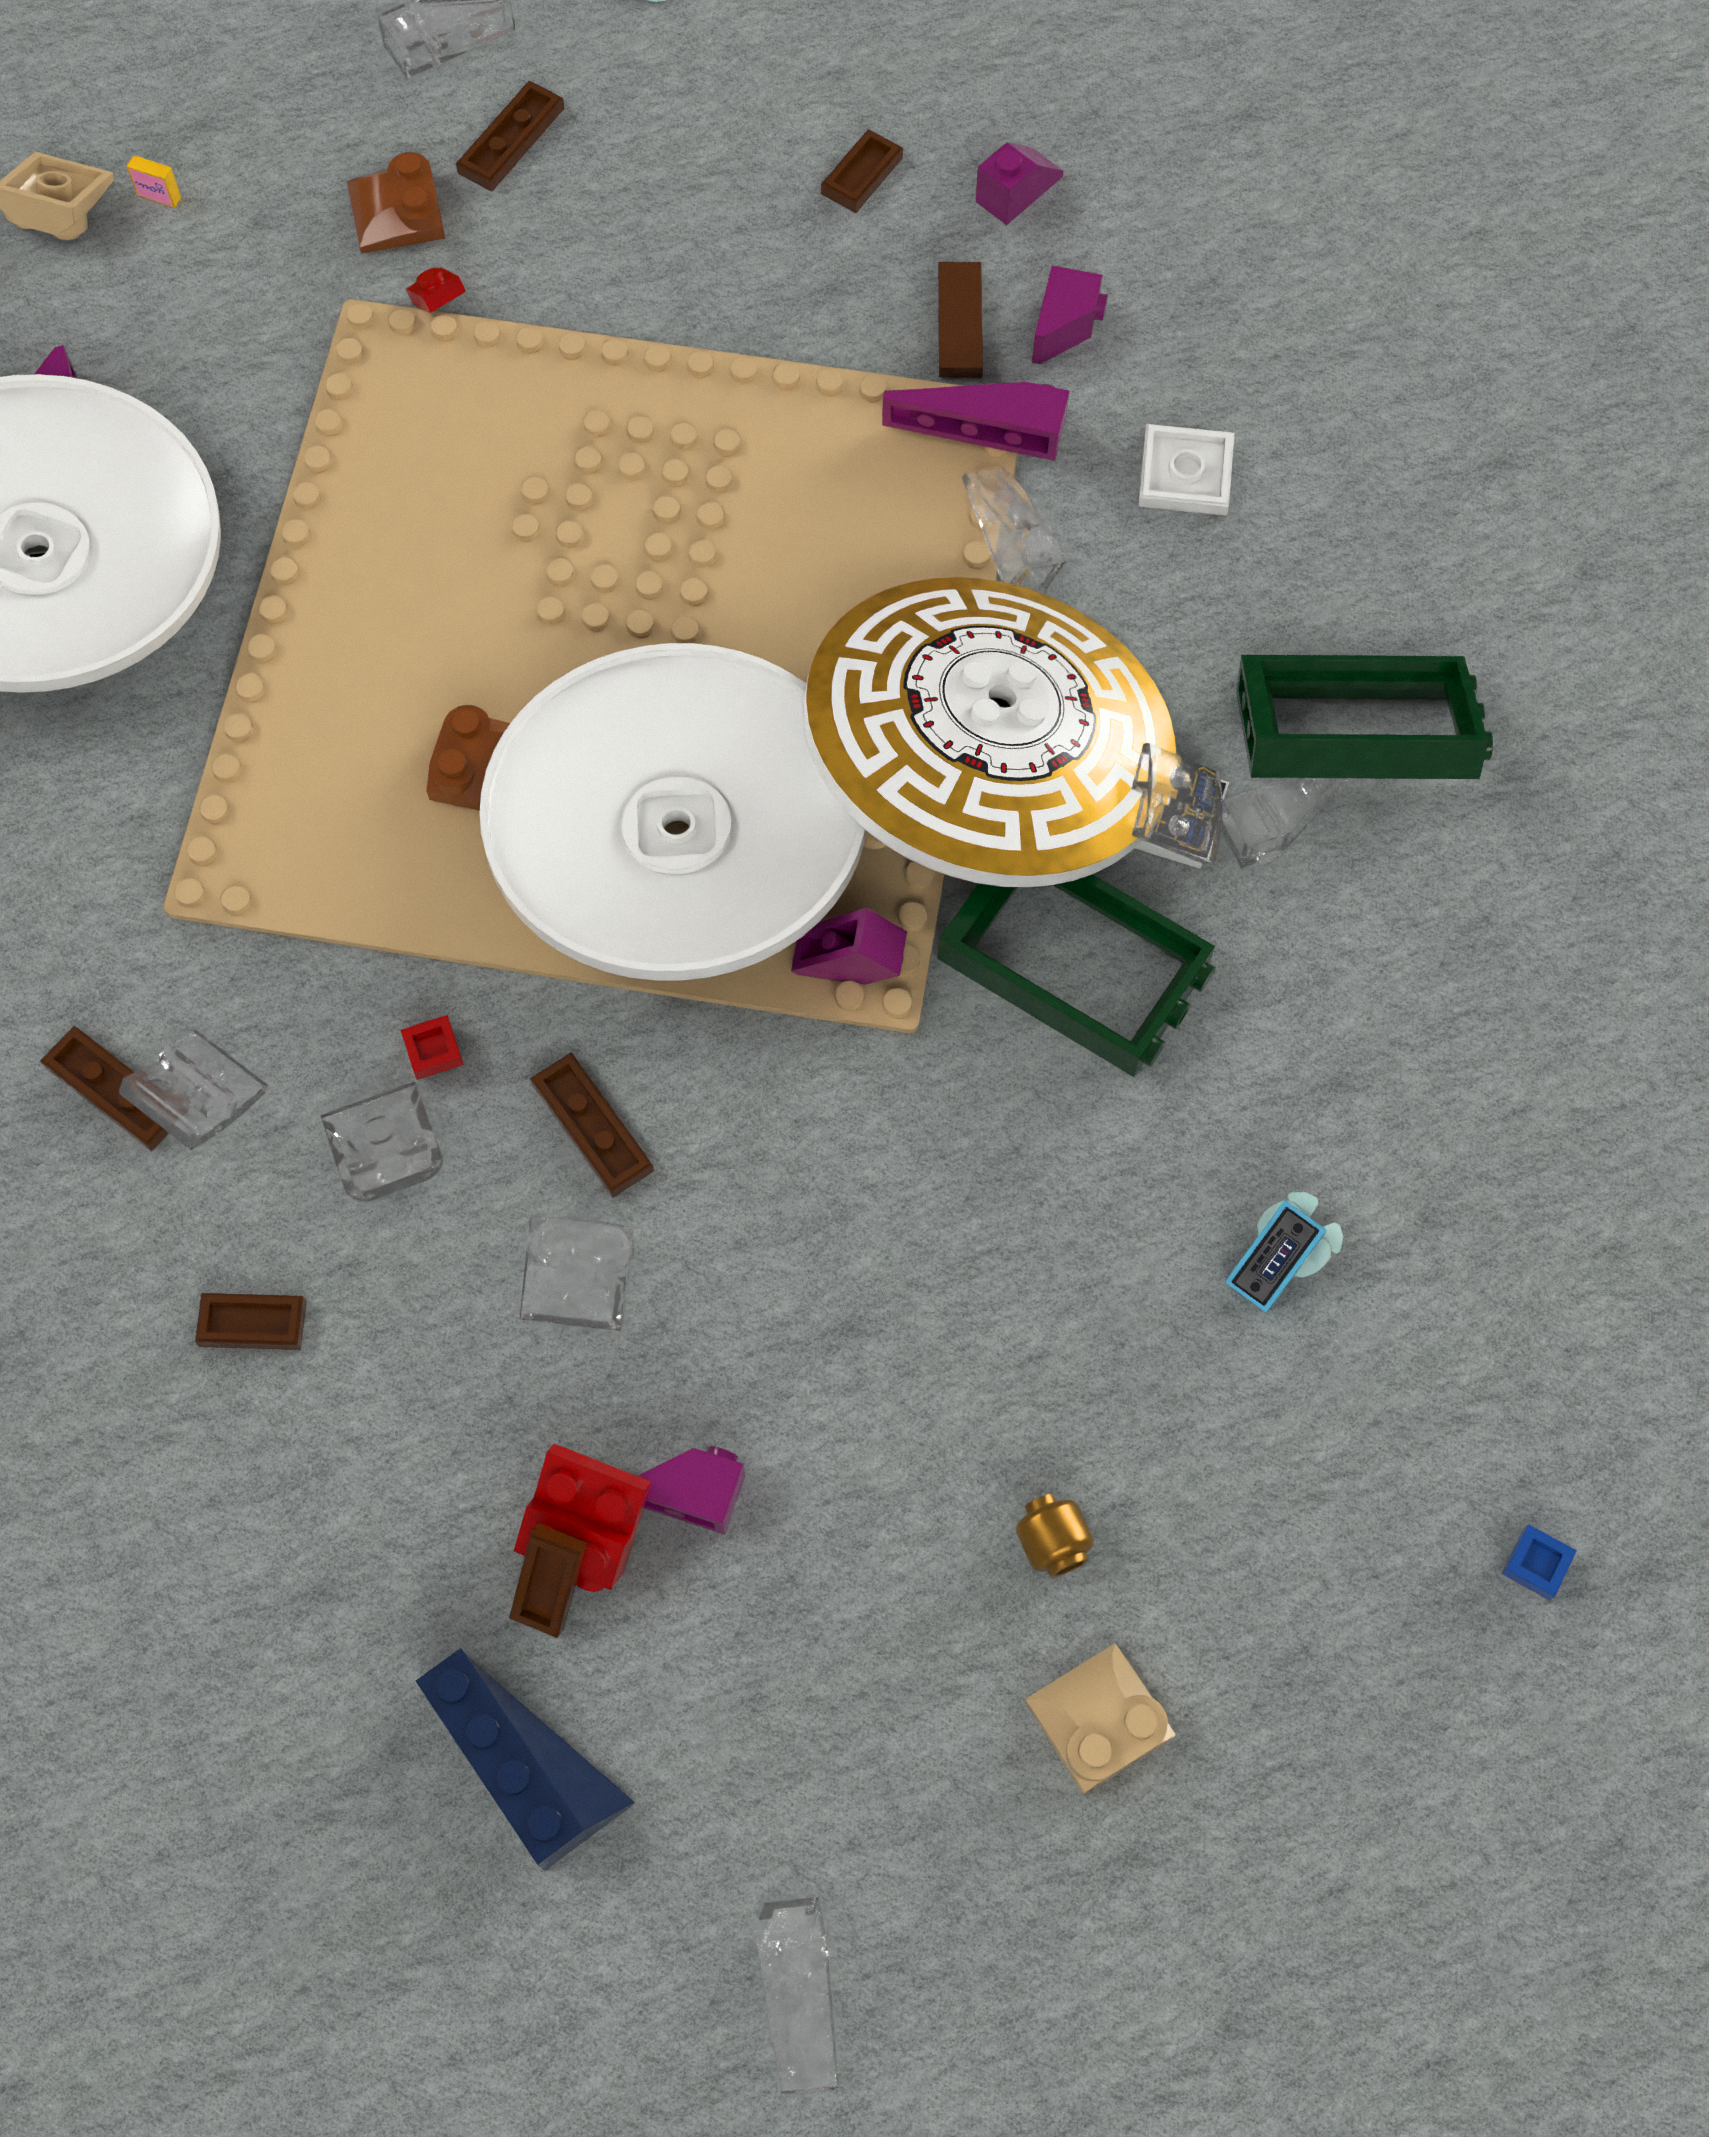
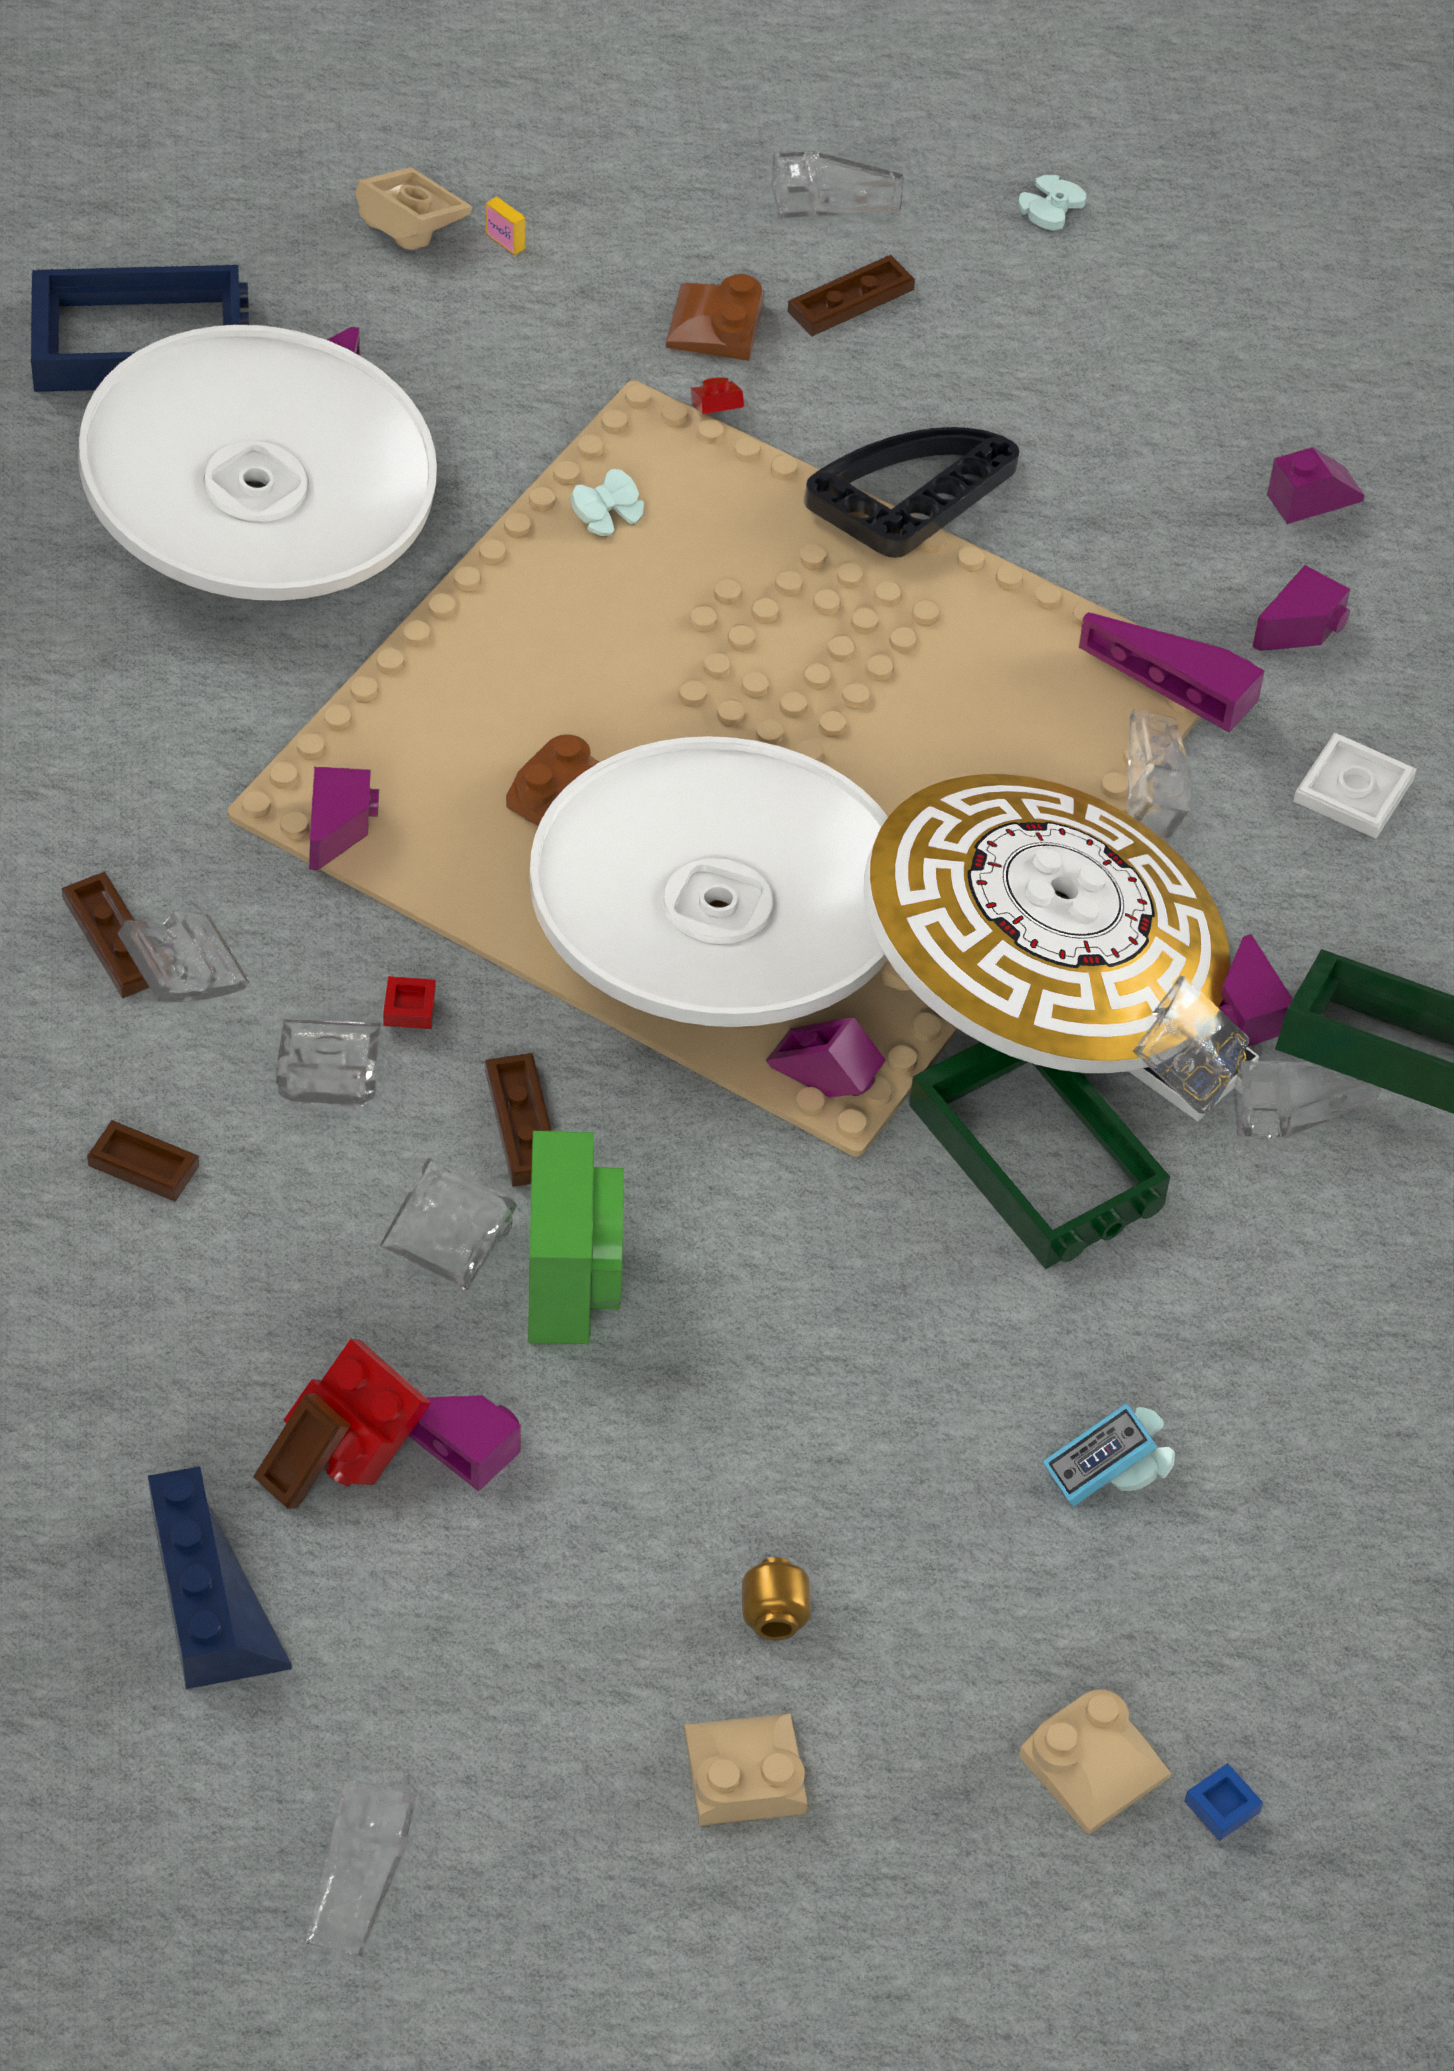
camera: 20 degrees right, 15 degrees down
reddish brown tile [821,129,903,213] -> none
reddish brown tile [938,262,983,378] -> none
none -> magenta slope [309,767,379,870]
none -> bright green container [528,1131,624,1344]
none -> light aqua piece [570,469,644,536]
none -> black beam [804,427,1019,558]
none -> tan slope [1019,1689,1171,1835]
none -> magenta slope [1215,934,1293,1047]

